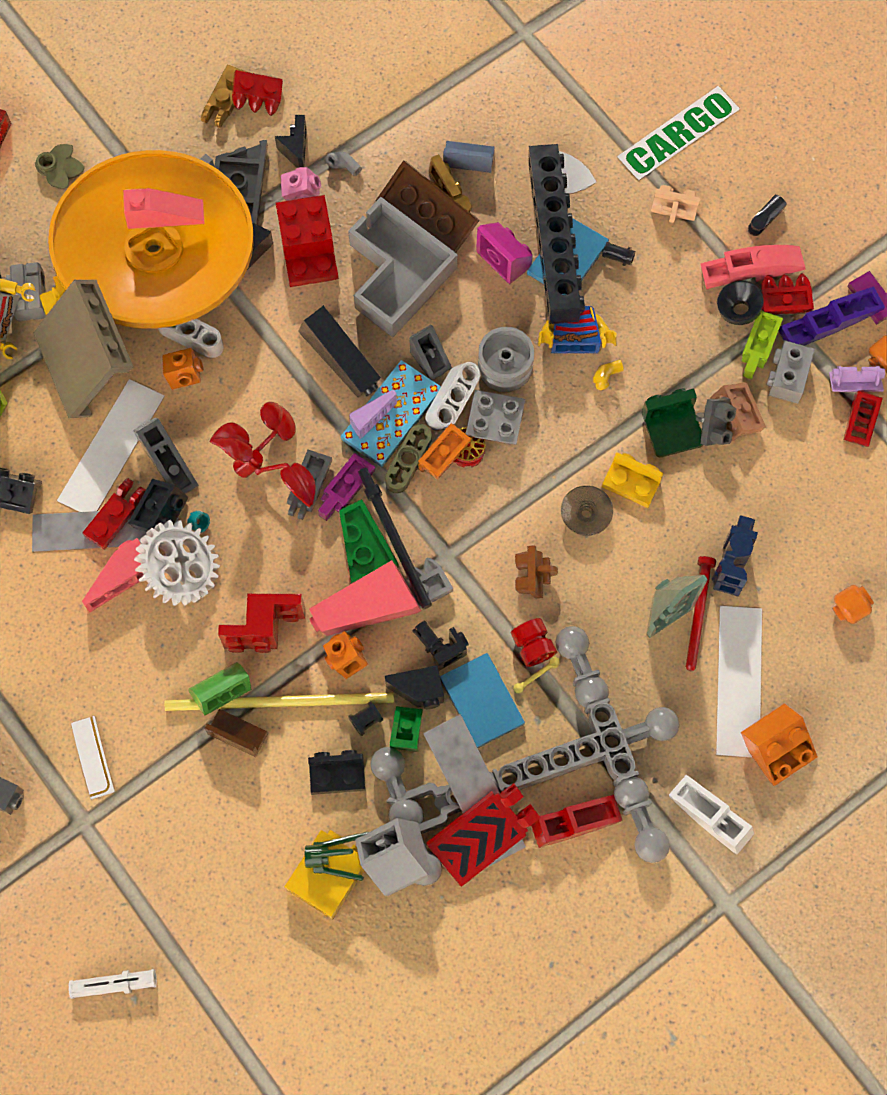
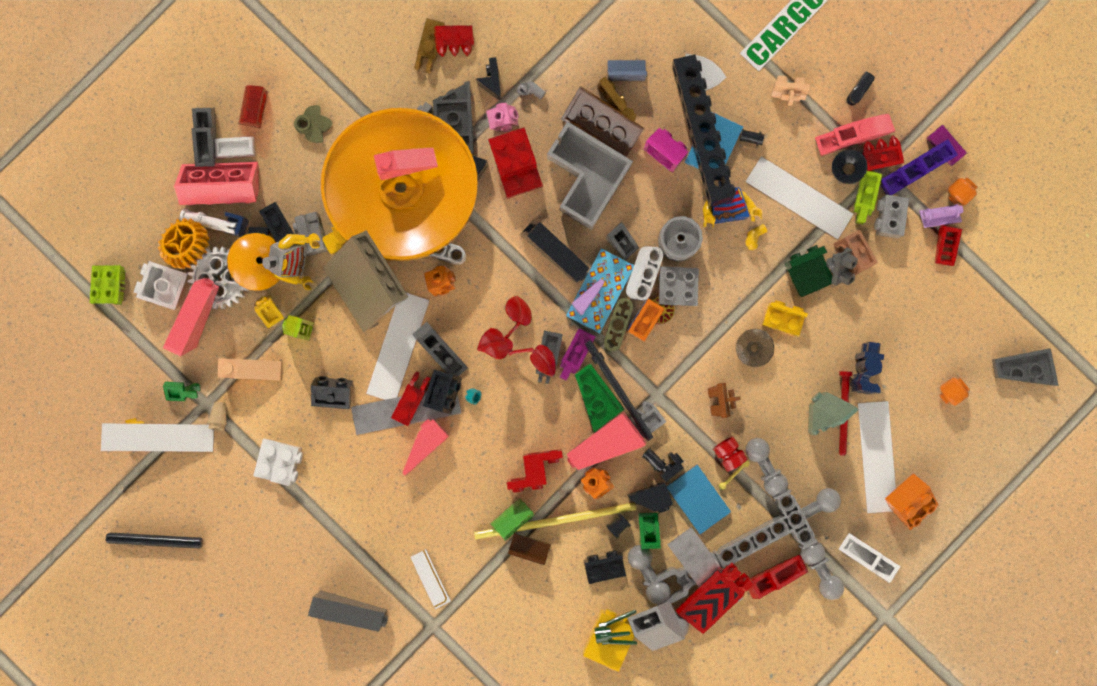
camera: 10 degrees left, 15 degrees up
white gear [134,520,220,606] -> none
none -> white sticker [745,156,853,239]

